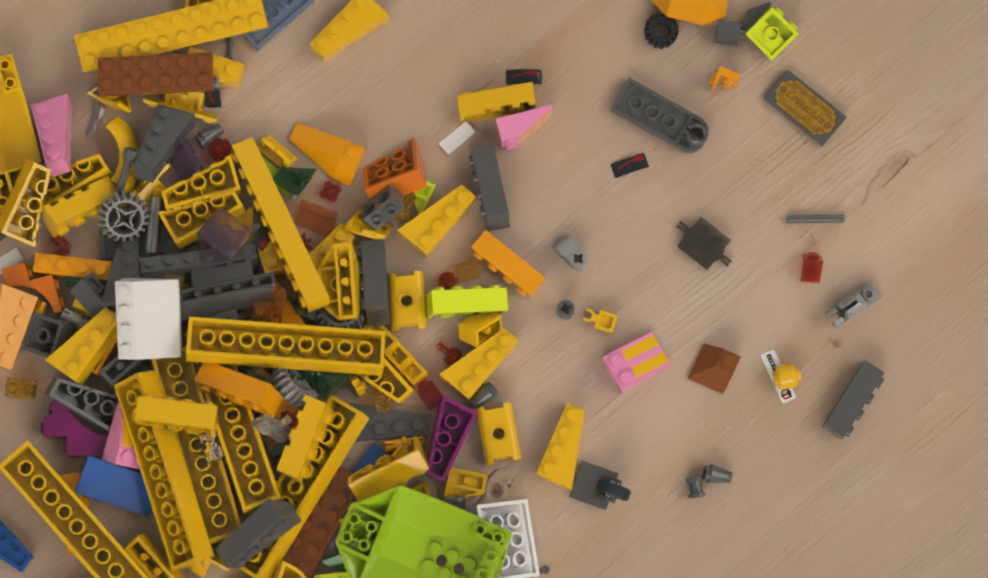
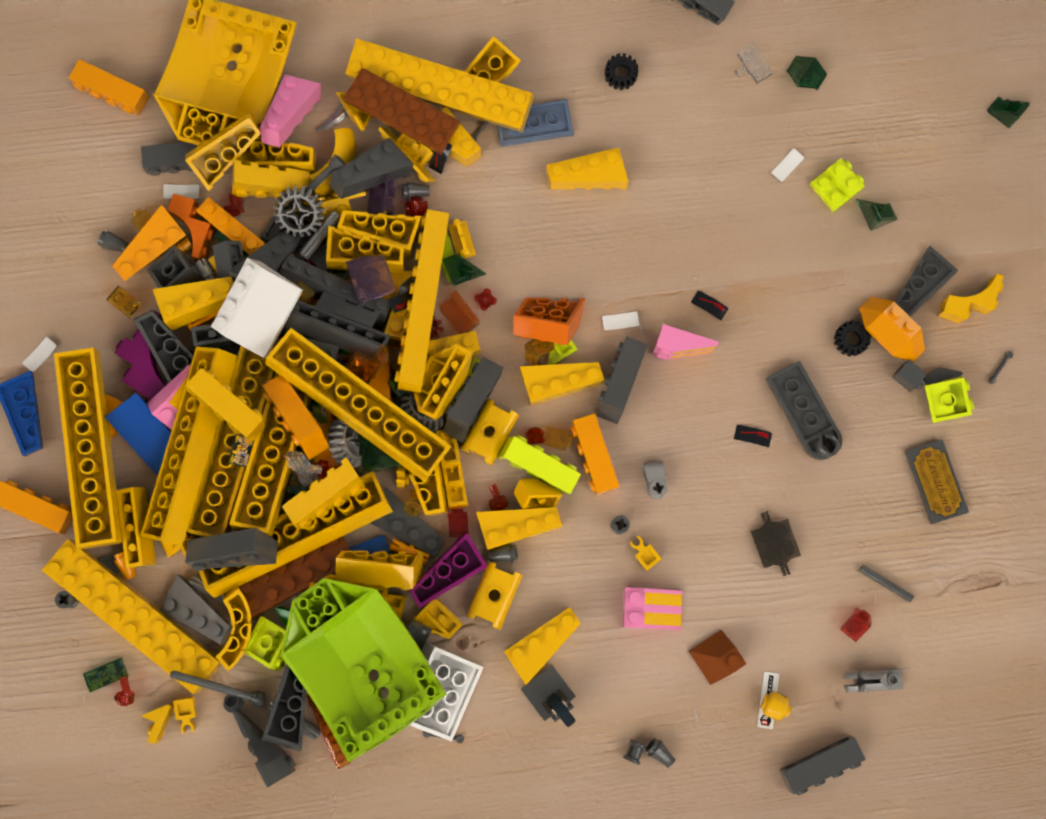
camera: 30 degrees right, 0 degrees up
light orange wedge [289,123,366,187] -> none
yellow wing [344,209,393,240] -> none
dark grey brick [362,184,404,230] -> none
yellow wedge [457,82,536,122] -> none
light orange bracket [709,66,741,92] -> none

